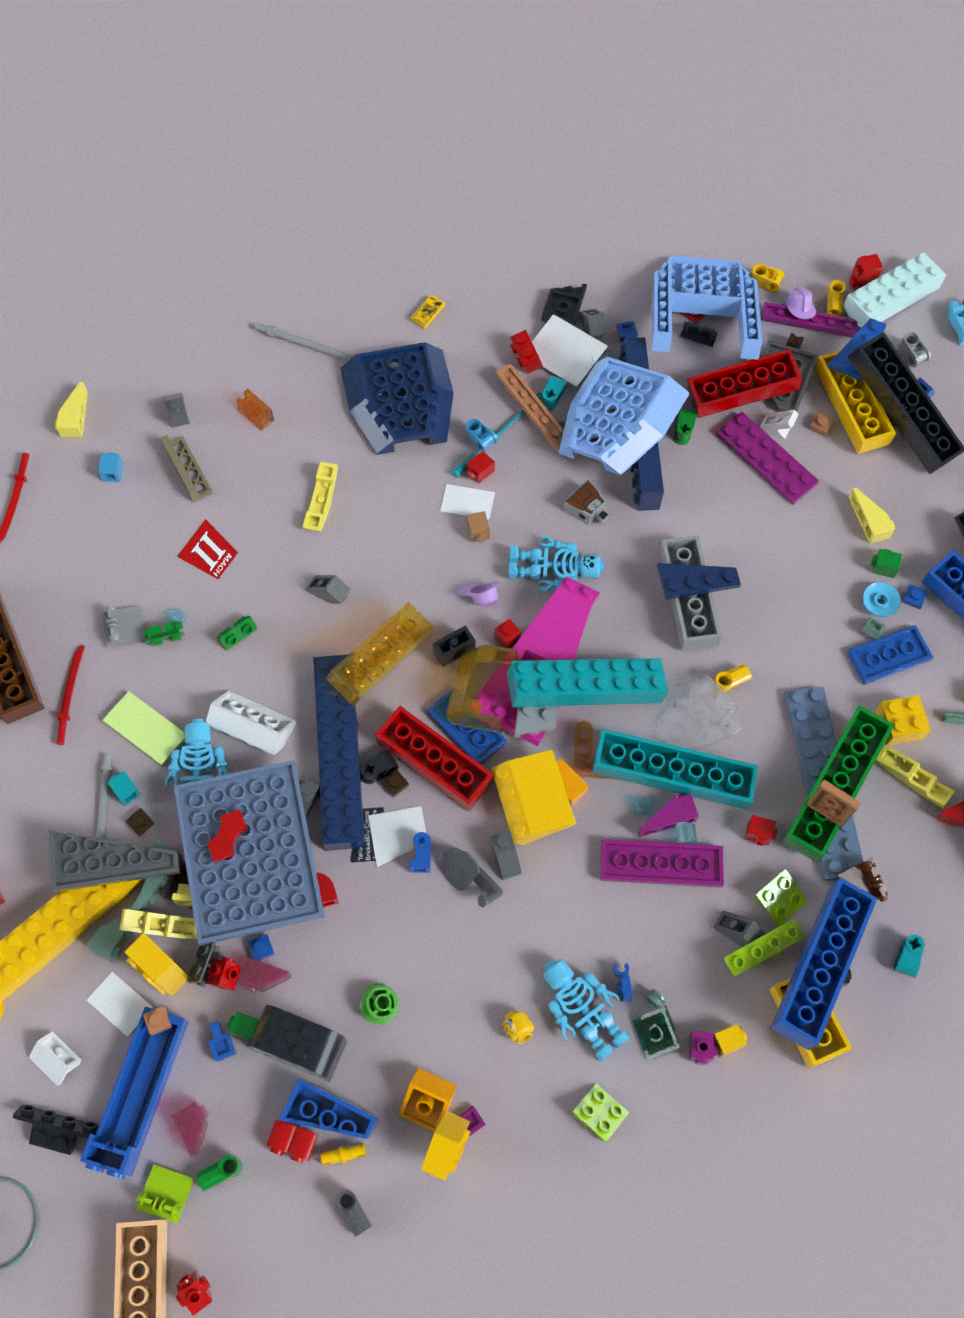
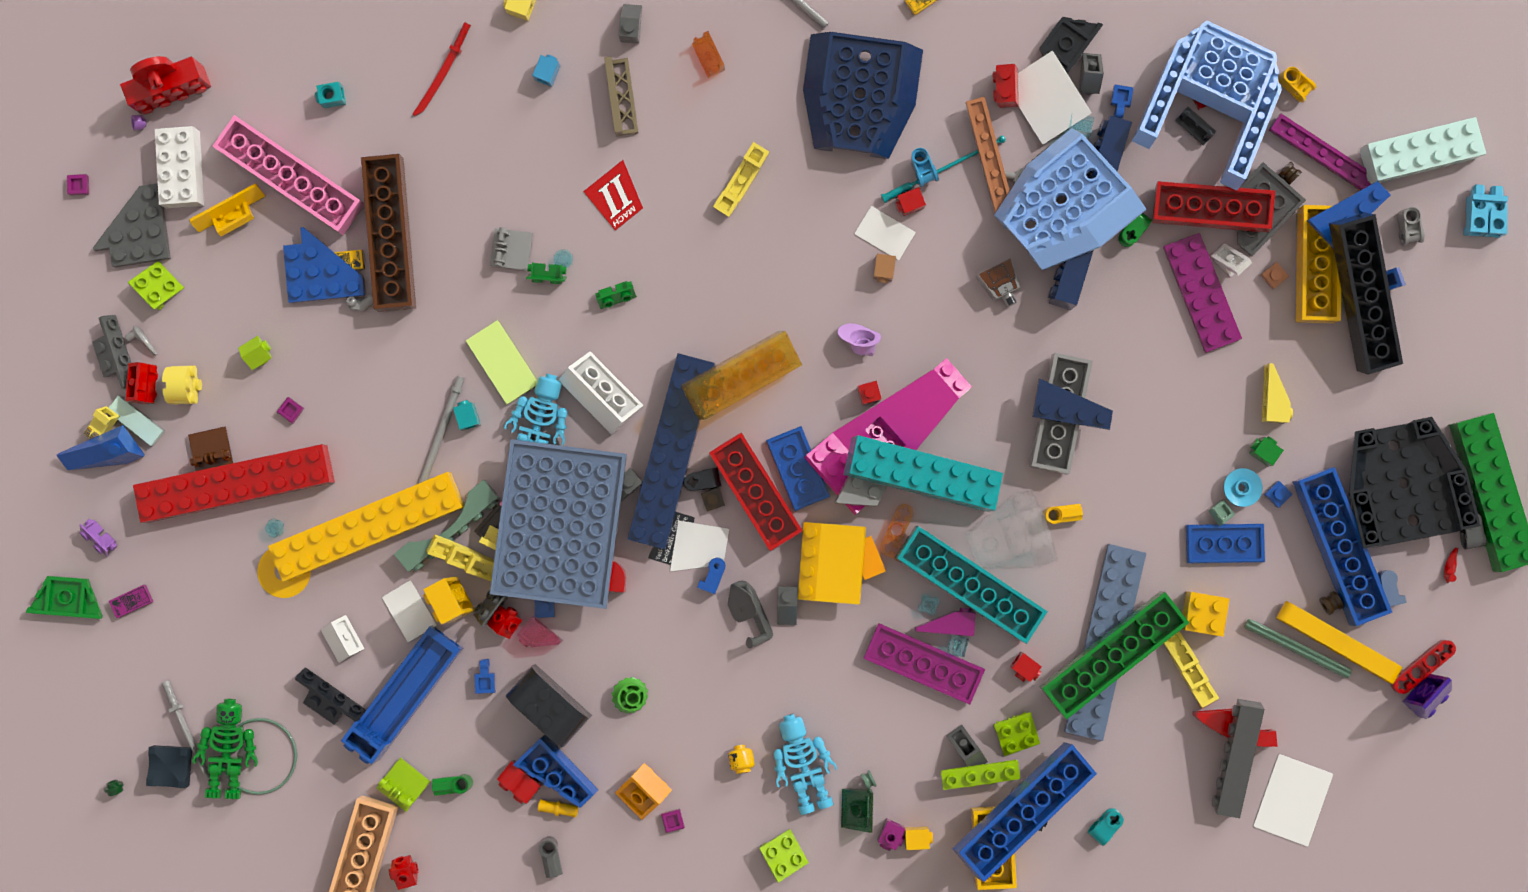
camera: 25 degrees right, 20 degrees up
dark grey wing [49,830,180,892] -> none
red sword [56,645,85,746] -> none
dark brown plate [125,808,155,837] -> none
nougat plate [143,1006,172,1036] -> none
clear pink slope [172,1102,209,1157] -> none
red tile [207,809,247,863] -> none
green brick [227,1011,259,1041] -> none
dark grey slope [306,575,350,604] -> none
yellow brick [421,1111,471,1181] -> none
black brick [433,625,476,667] -> none
clear yellow windscreen [446,645,519,733] -> none
medium azure piece [509,536,604,593] -> none
teal piece [541,375,568,411] -> none
blue plate [613,963,632,1002] -> none
lavender piece [784,284,816,319] -> none
nougat tile [807,780,861,827] -> none
yellow piece [826,280,845,316] -> none
hinge [837,857,889,902] -> none
red brick [849,254,883,291] -> none

